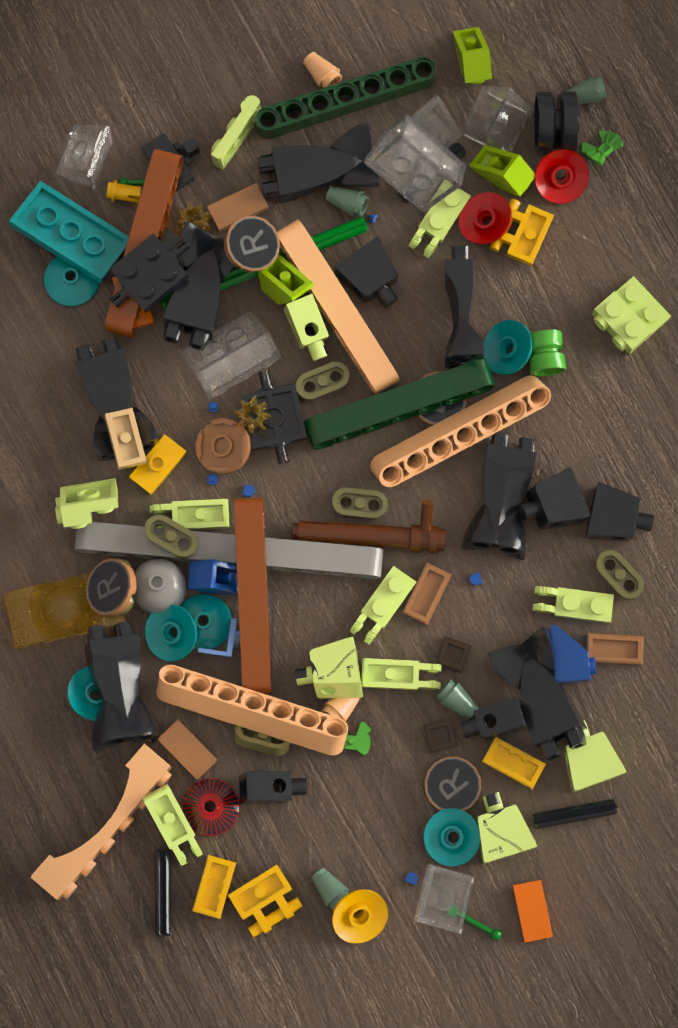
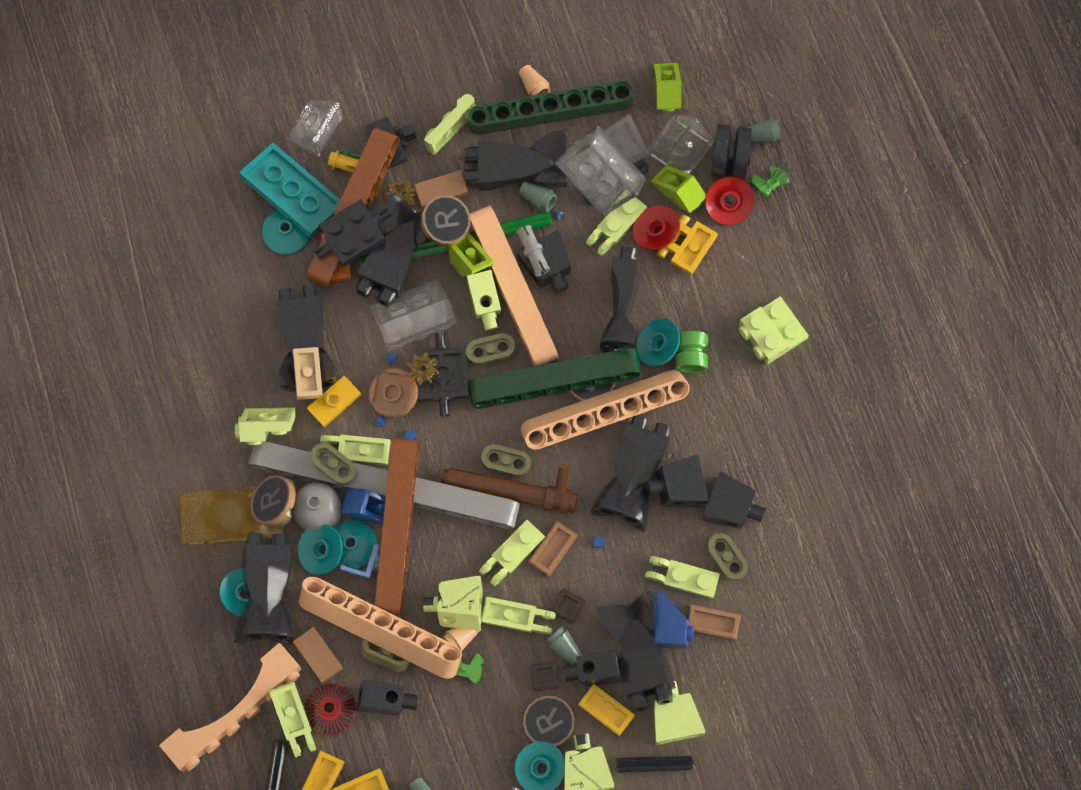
camera: 15 degrees right, 5 degrees down
none -> light grey pin [517,225,550,276]

